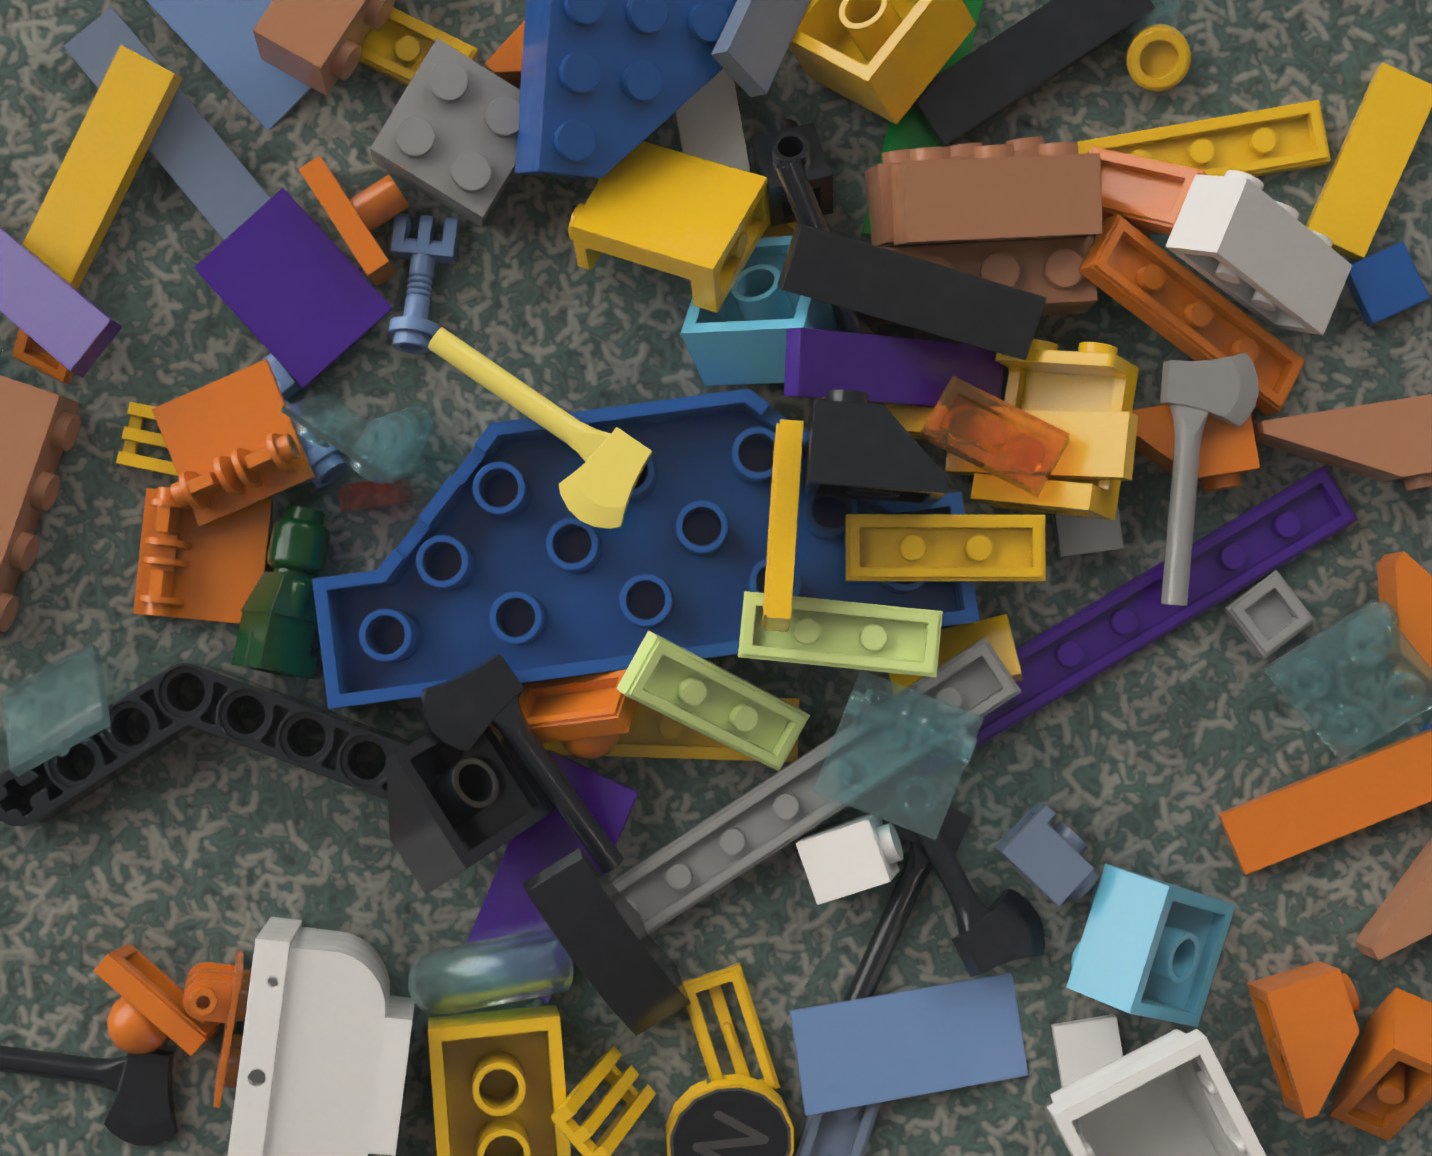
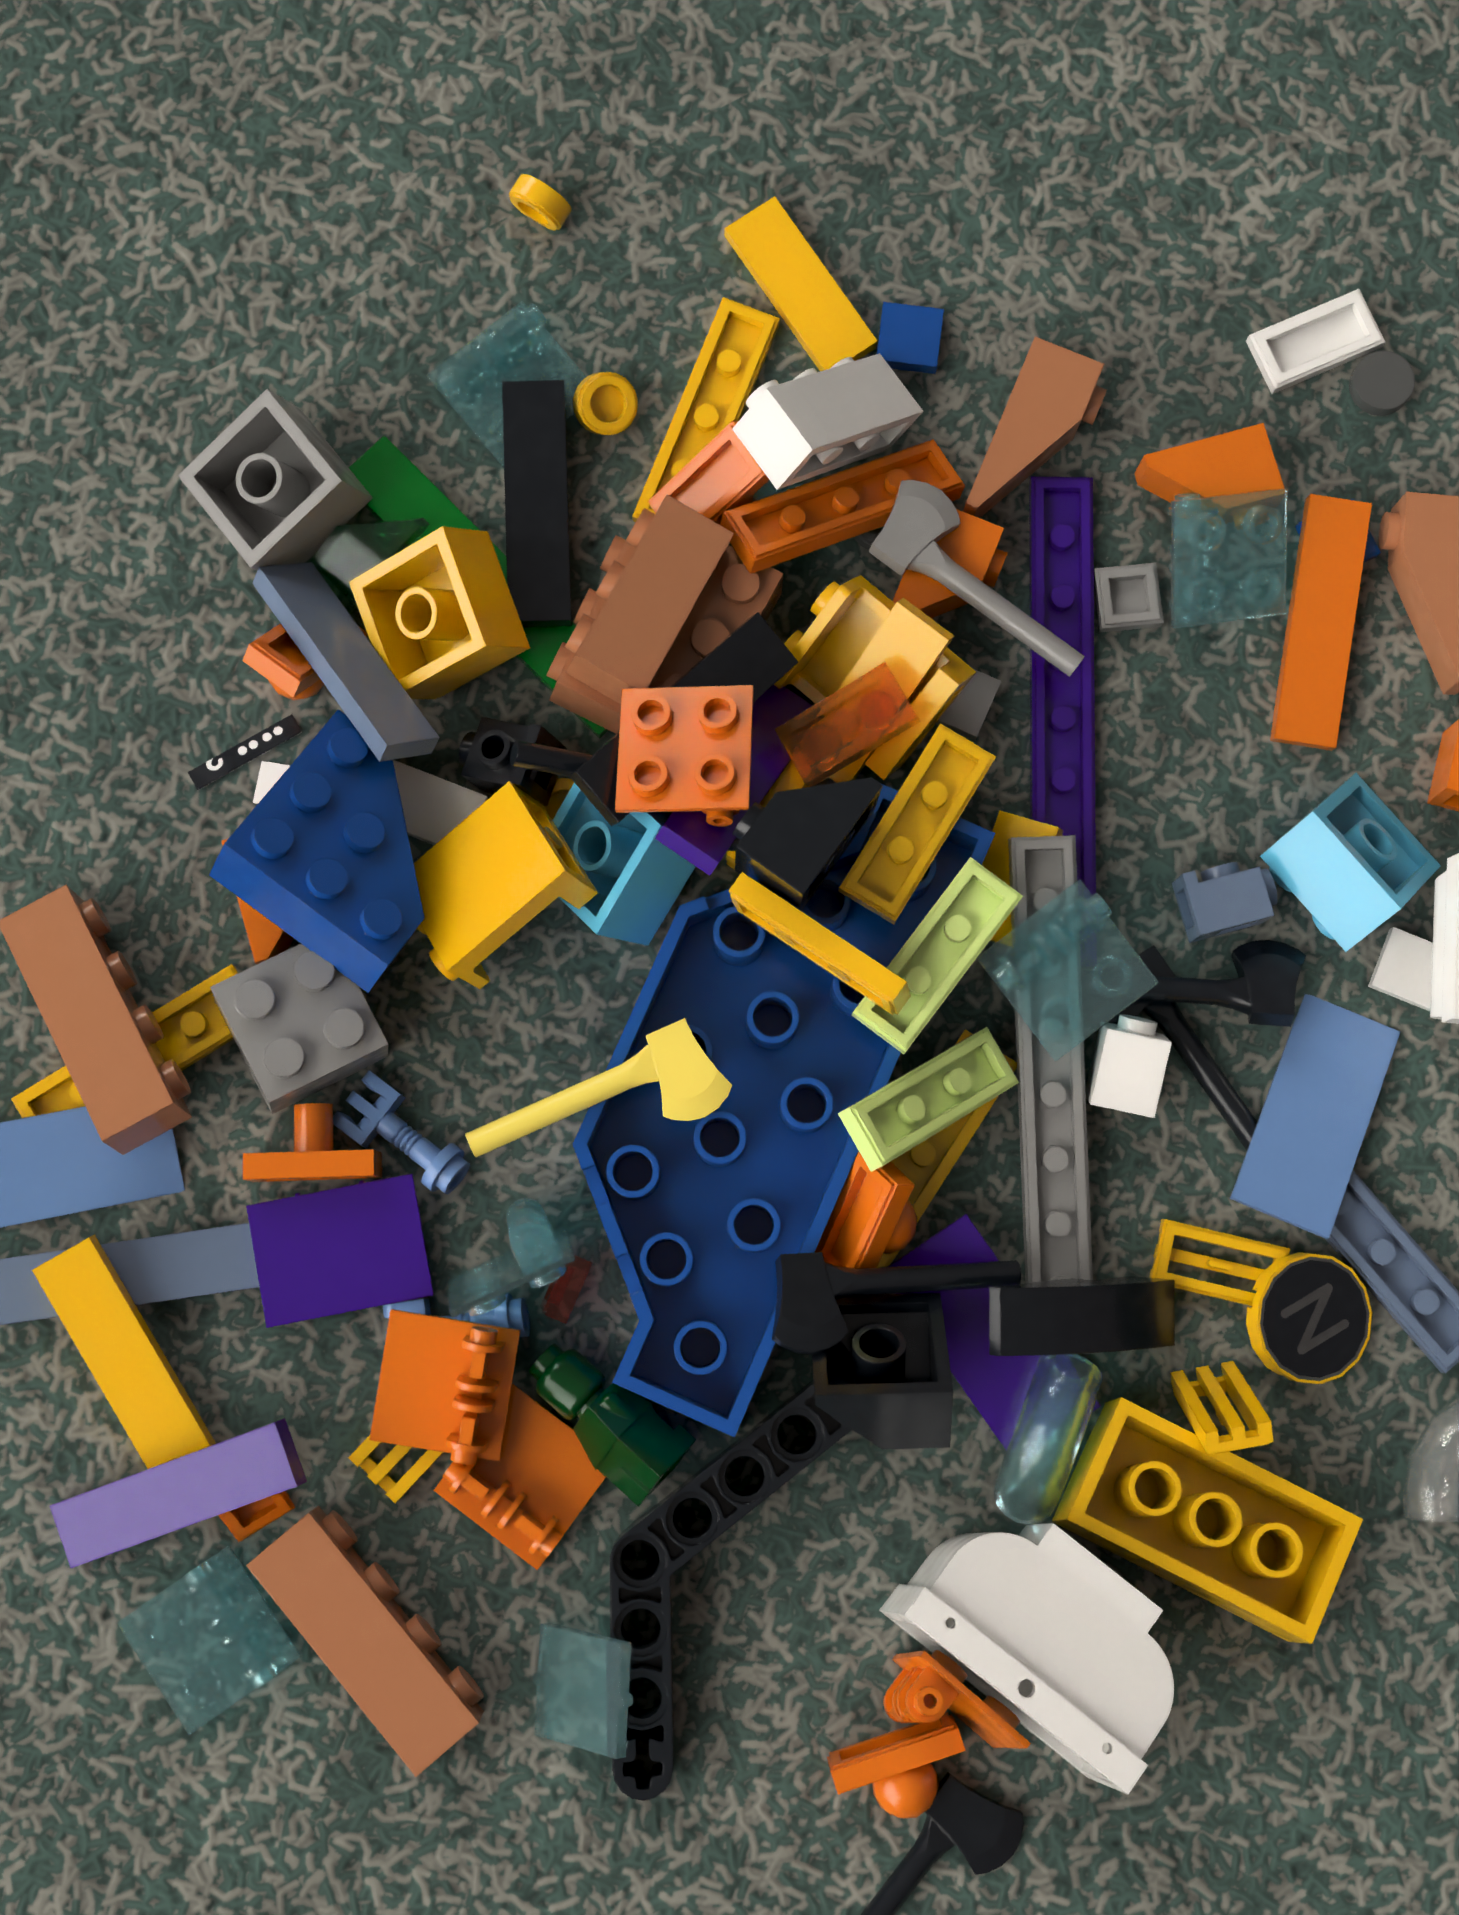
camera: 65 degrees left, 5 degrees down
none -> orange hinge [615,685,754,827]

